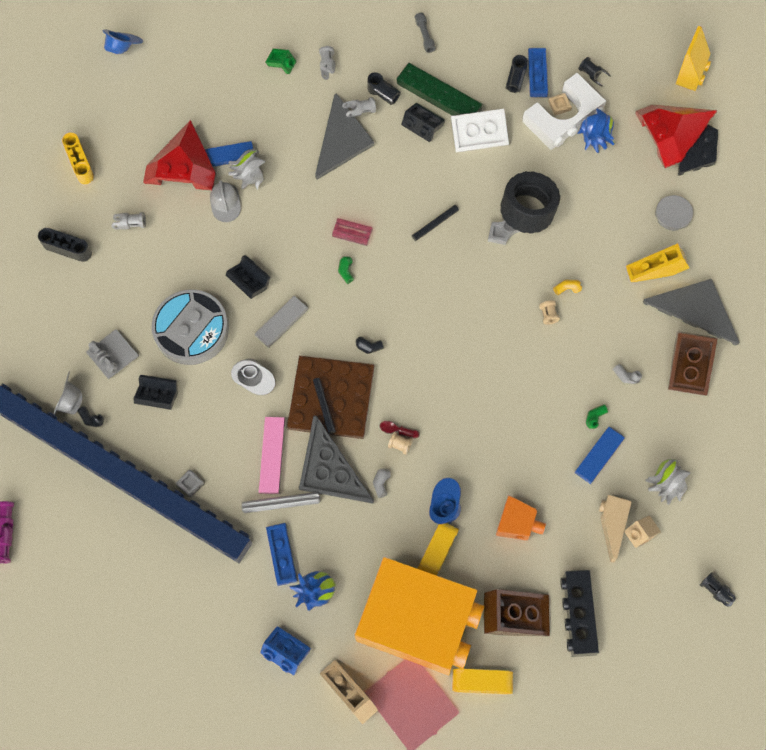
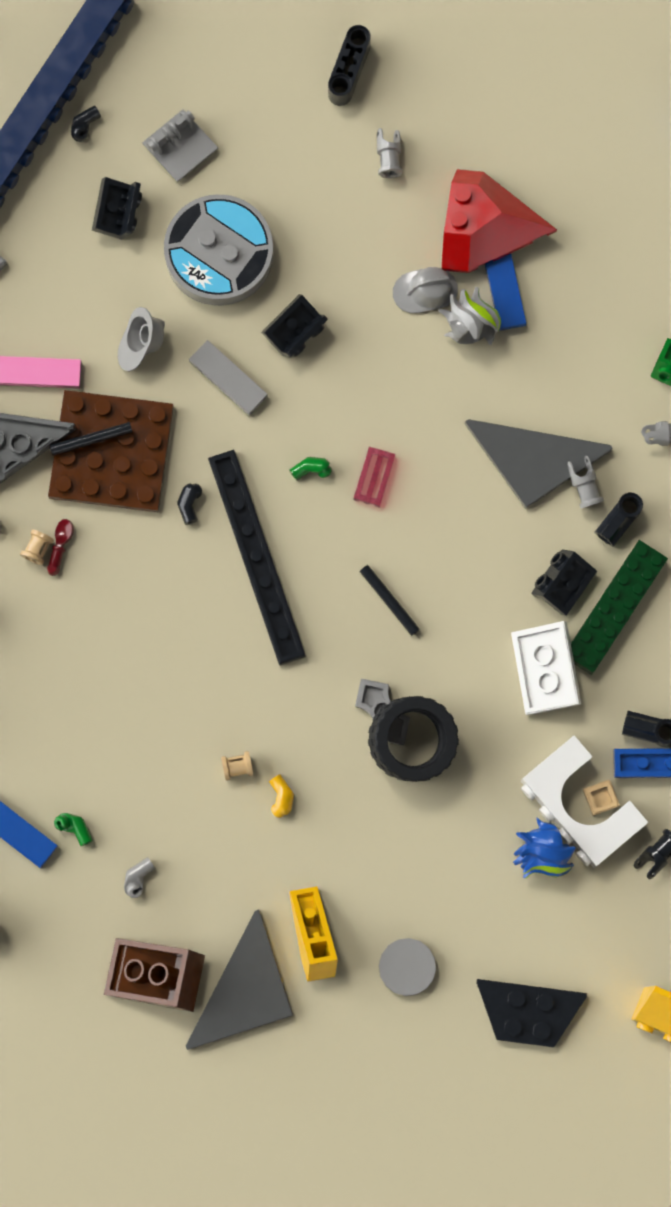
camera: 85 degrees right, 10 degrees up
light grey piece [54,371,82,415] -> none
yellow beam [62,133,94,184] -> none
red wedge [635,105,717,168] -> none
none -> black tile [208,449,306,666]

